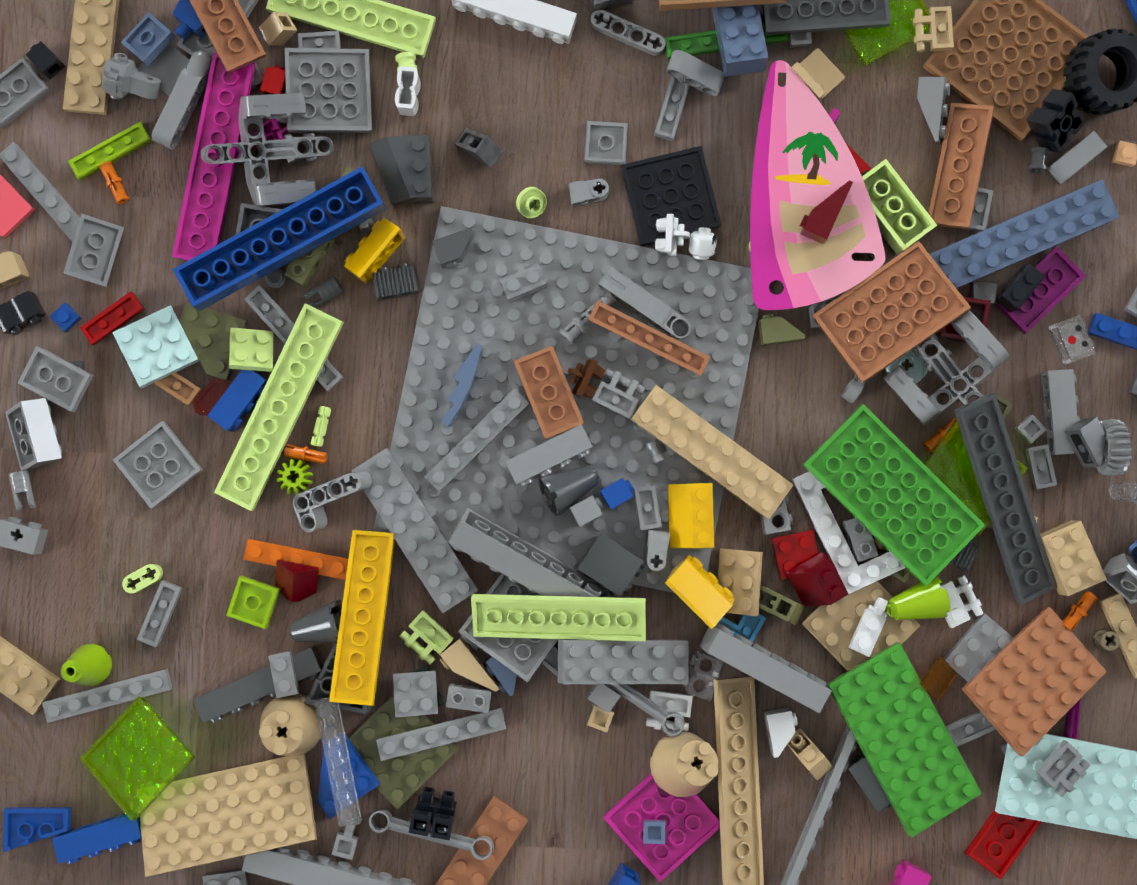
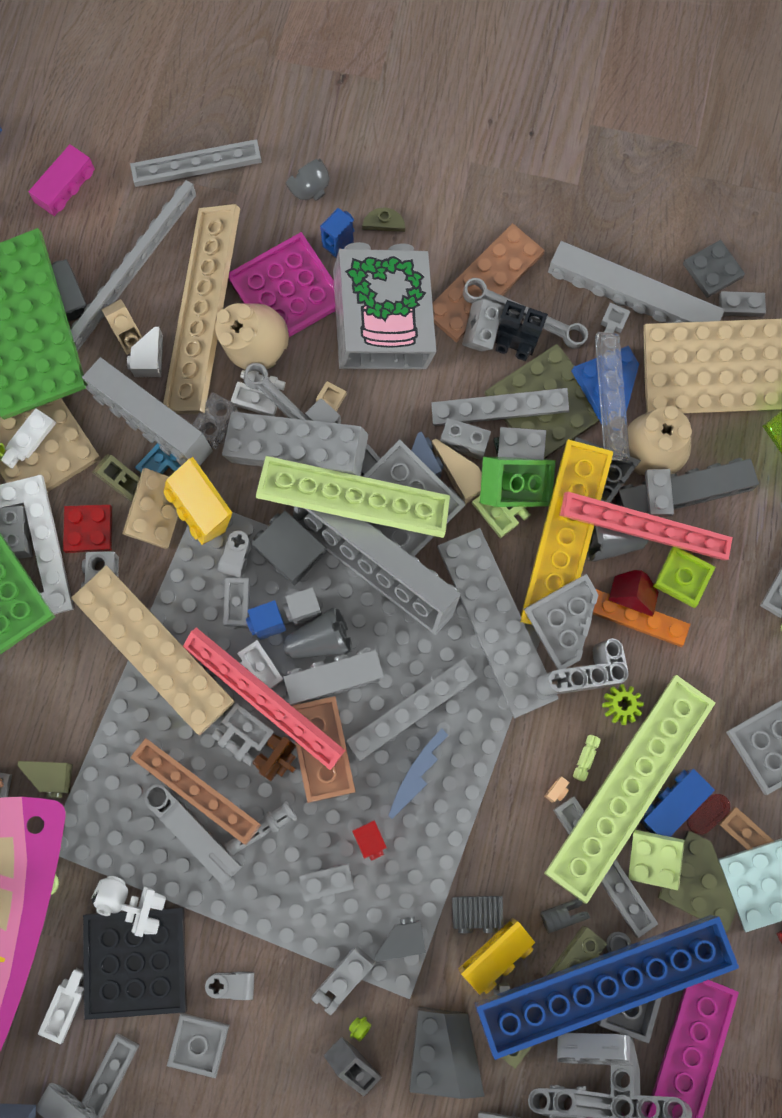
camera: 170 degrees left, 10 degrees down
orange axle [284,444,327,464] -> none
yellowish green plate [516,187,547,218] -> none
sand blue plate [643,820,666,844] -> none
yellow slope [668,483,714,548] -> none
dark red slope [786,551,849,606] -> none
none -> white hinge [38,968,84,1044]
none -> coral plate [183,627,346,770]
none -> white plate [237,640,284,689]
none -> light grey plate [311,946,375,1015]
none -> light grey brick [333,242,436,369]
none -> lime plate [349,1017,371,1042]
none -> red brick [352,820,387,861]
none -> light grey brick [462,299,503,351]
none -> bright green slope [480,457,556,507]
none -> light grey plate [524,574,598,670]
none -> light nougat plate [544,776,570,802]
none -> coral plate [560,492,733,560]

